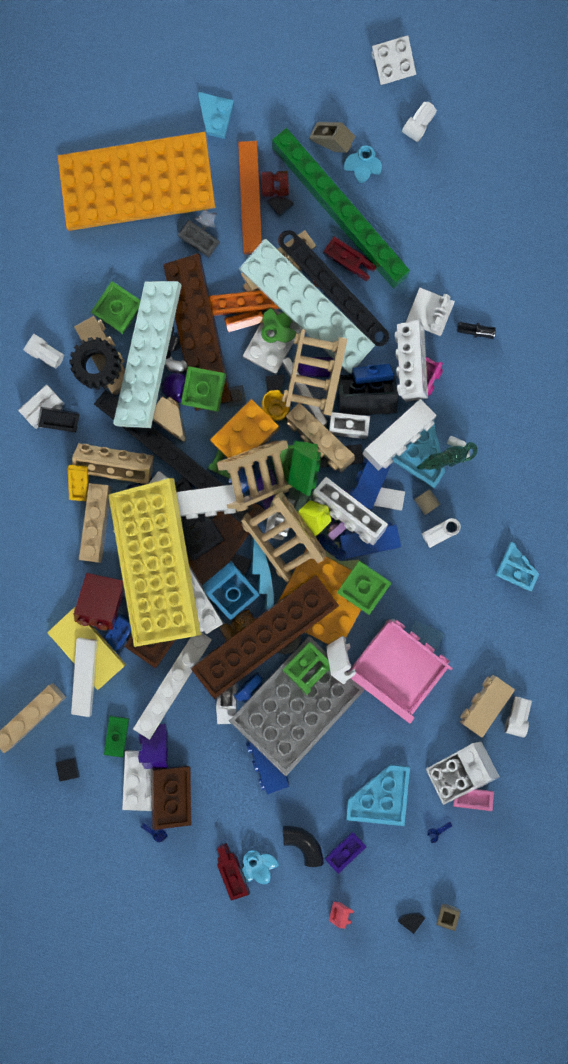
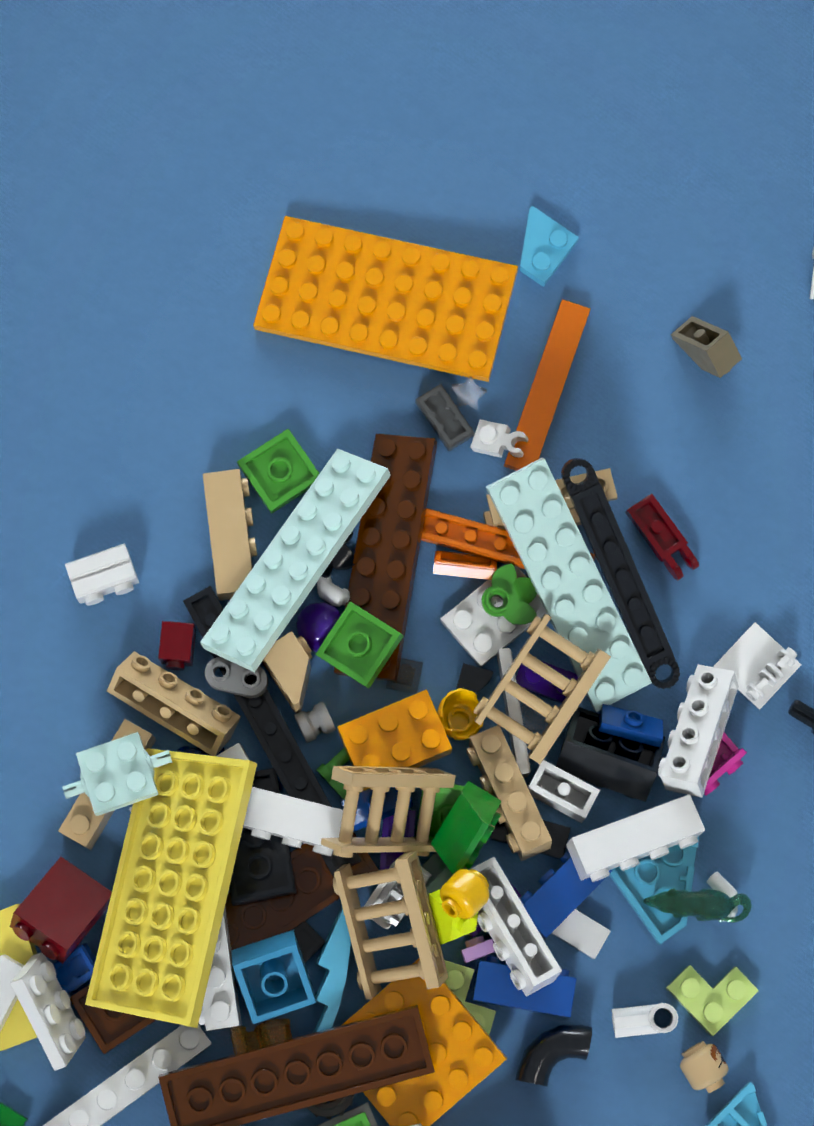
camera: 20 degrees right, 10 degrees down
white piece [23,334,64,369] -> none
black tile [37,407,80,432] -> none
yellow plate [67,465,89,502] -> none
black tyre [69,337,122,390] -> none
clear red wheel [261,171,289,197] -> none
black tile [267,196,294,217] -> none
green brick [272,128,410,289] -> none
clear blue axle [316,533,346,561] -> none
bright green plate [337,560,392,615] -> none
medium azure plate [344,146,382,183] -> none
dark tan brick [414,489,440,515] -> none
none -> white plate [10,952,86,1071]
none -> light aqua plate [62,732,173,816]
none -> dark red brick [158,621,196,670]
none -> light grey plate [205,657,268,698]
none -> light grey wheel [294,701,336,743]
none -> yellow head [440,869,490,919]
none -> white plate [470,419,529,458]
none -> black cylinder [515,1025,592,1087]
none -> yellowish green plate [666,965,759,1036]
none -> tan head [680,1041,729,1093]

